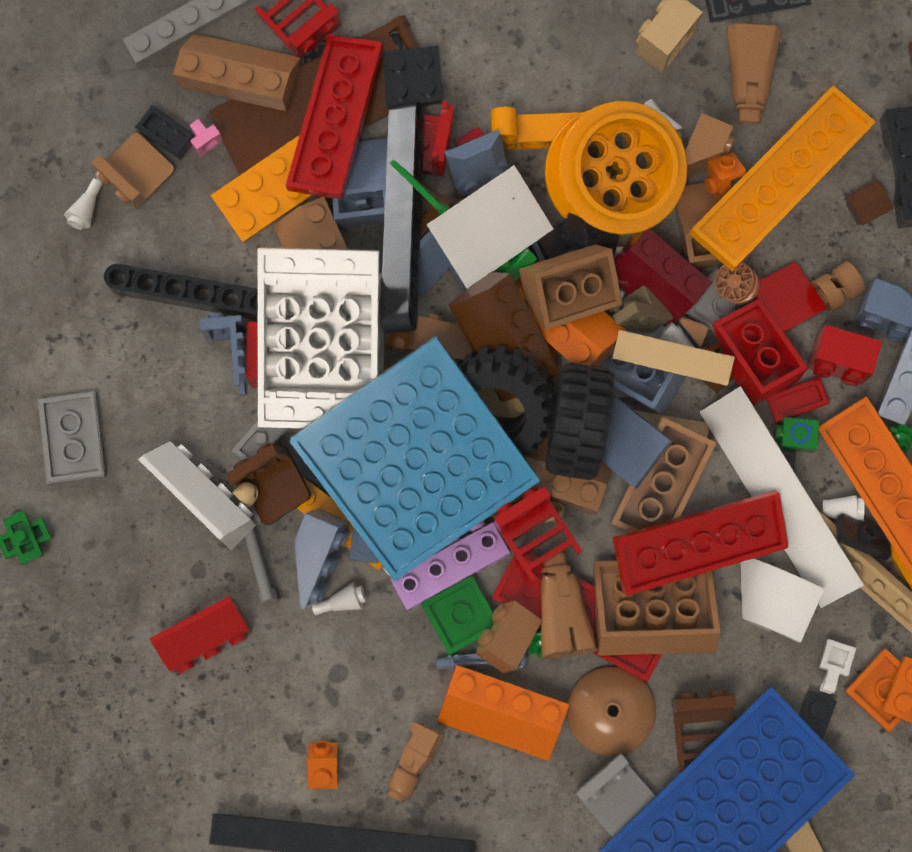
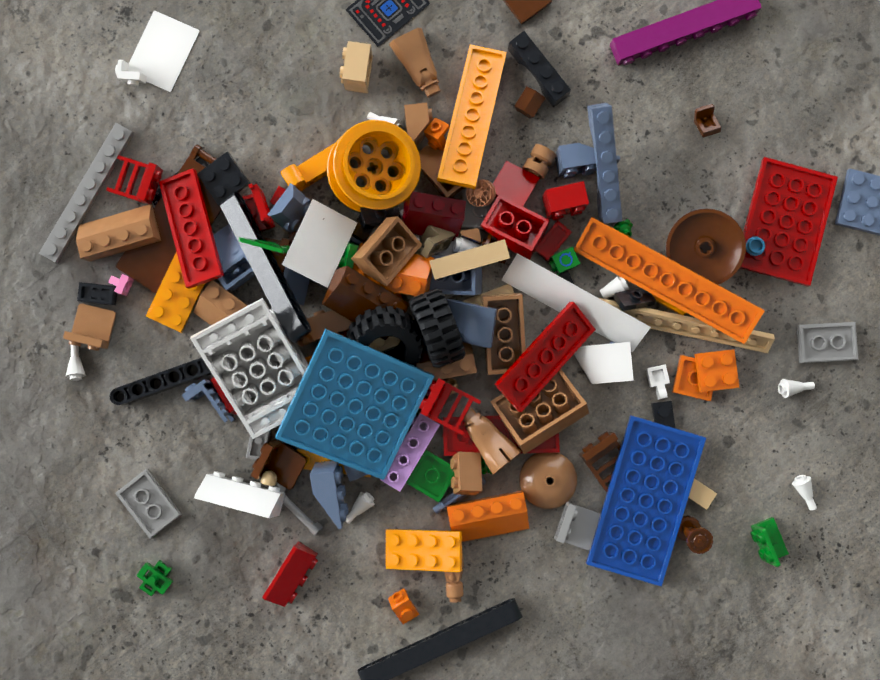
camera: 35 degrees left, 5 degrees up
none -> light orange plate [386,529,462,572]

